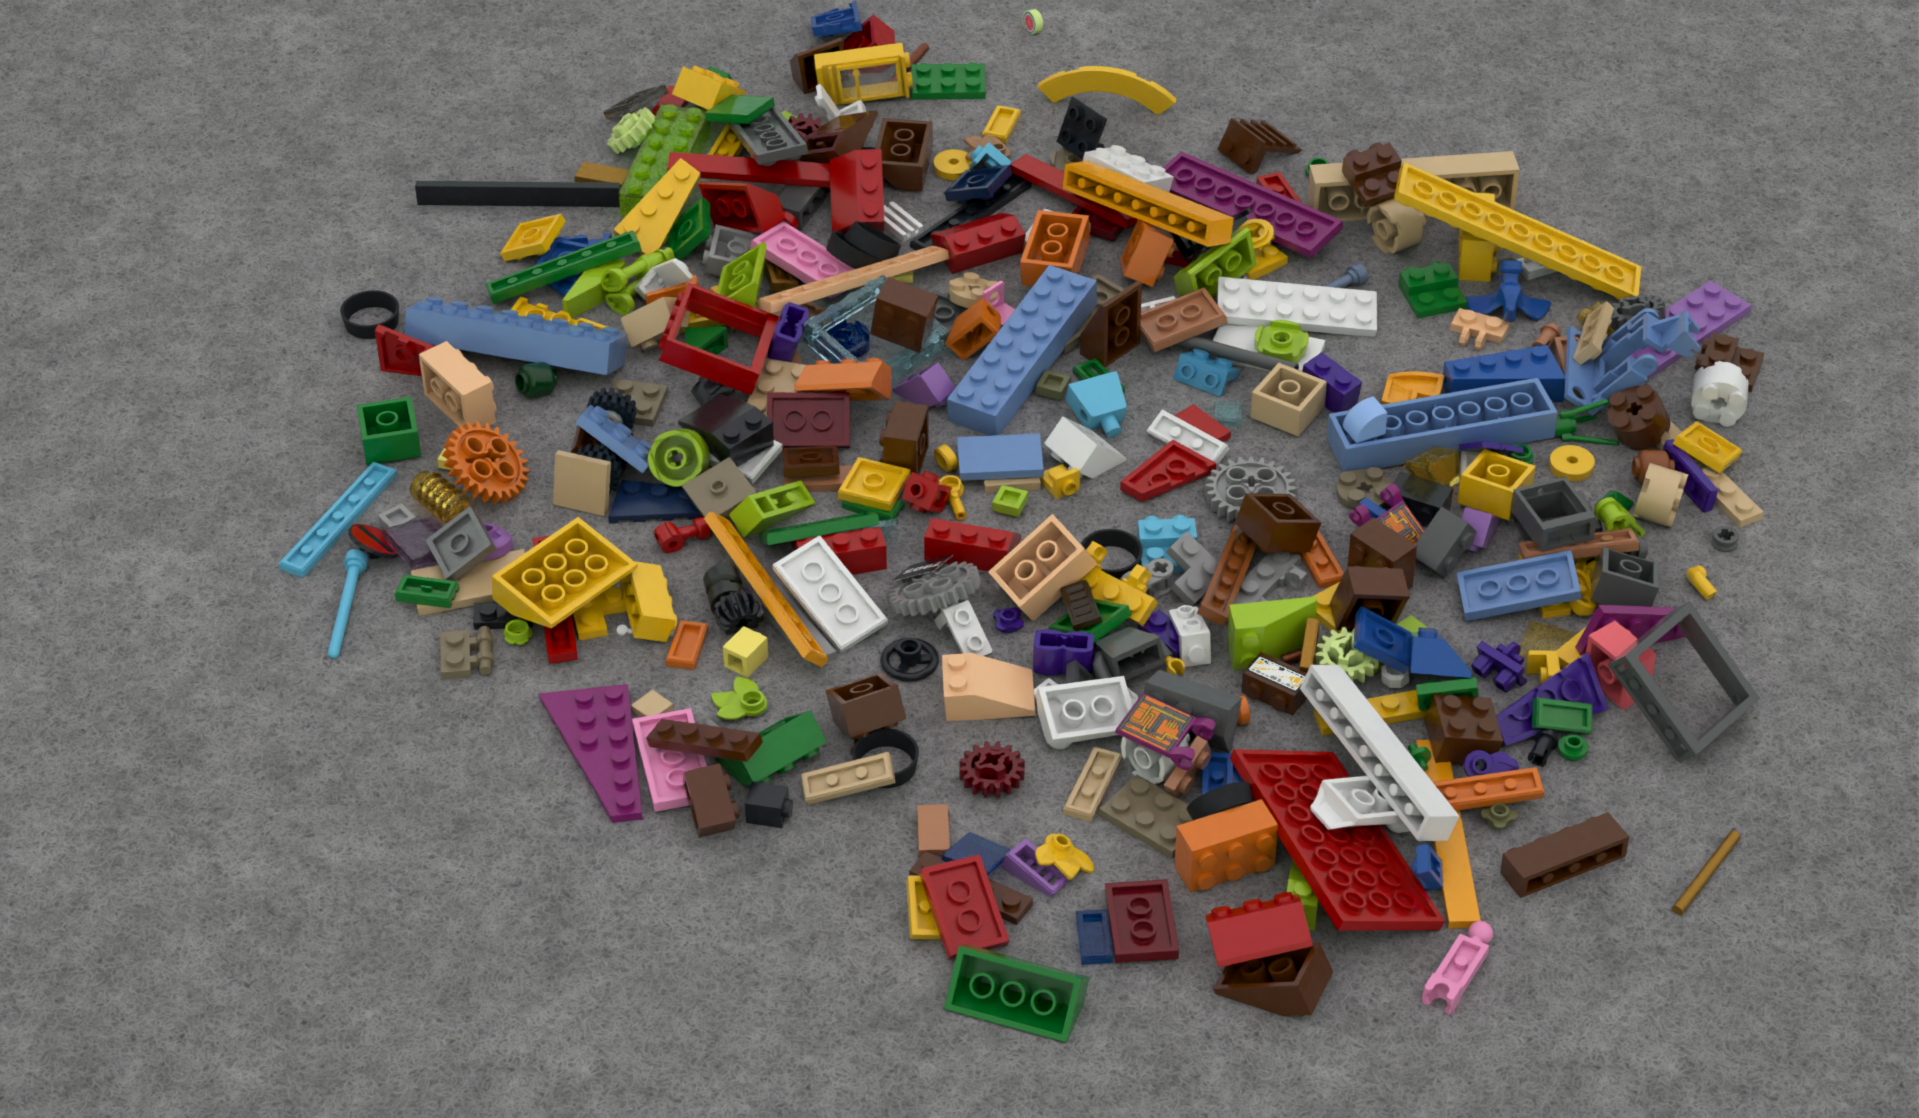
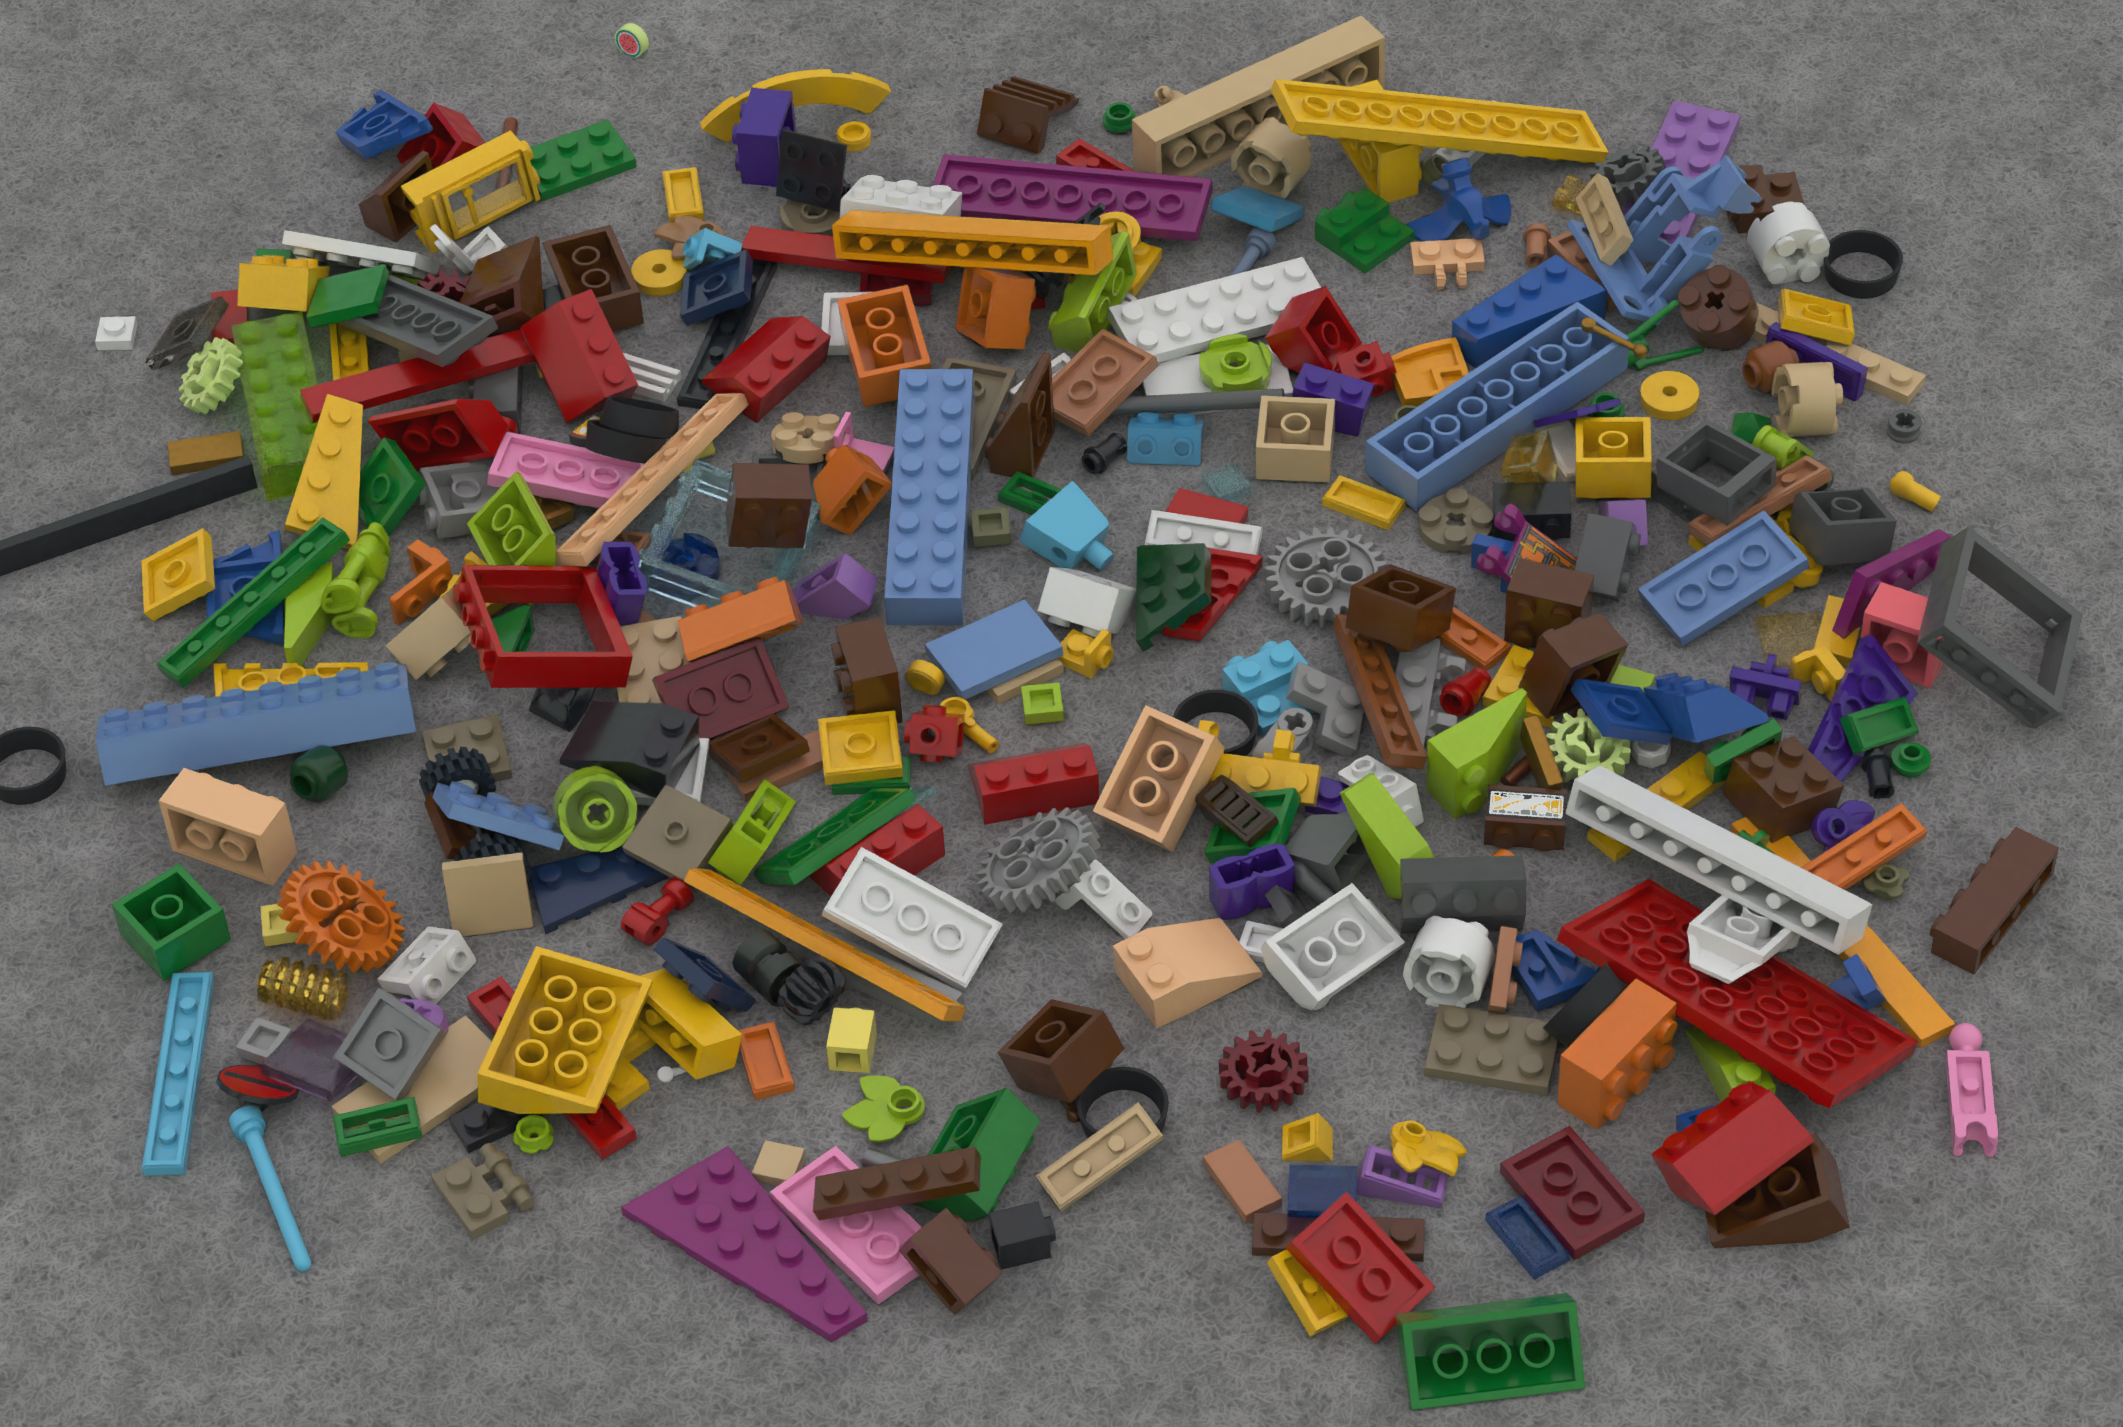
camera: 25 degrees left, 5 degrees up
red wing [375,324,435,377] -> none
white bracket [634,258,693,300] -> none
black piece [880,638,939,682] -> none
black sticker [891,555,953,582] -> none
dark purple plate [993,608,1024,633] -> none
tan tile [1063,747,1123,822] -> none
flag [1115,693,1216,770] -> none
reddish brown plate [1342,142,1402,207] -> none
light blue brick [1343,396,1387,443] -> none
none -> white plate [95,316,138,350]
none -> white plate [282,230,440,280]
none -> white bracket [377,926,476,1004]
none -> dark blue plate [653,937,756,1012]
none -> dark purple brick [732,88,796,187]
none -> yellow tile [836,121,871,152]
none -> black pin [1081,433,1127,474]
none -> dark green wing [1136,543,1211,652]
none -> dark azure tile [1211,185,1306,232]
none -> red slope [1265,286,1362,374]
none -> yellow slope [1282,1113,1333,1161]
none -> yellow tile [1322,475,1406,531]
none -> red brick [1336,341,1397,398]
none -> lime slope [1340,773,1434,899]
none -> red cone [1439,667,1491,717]
none -> pearl gold hinge [1581,318,1648,358]
none -> black tyre [1824,230,1903,299]

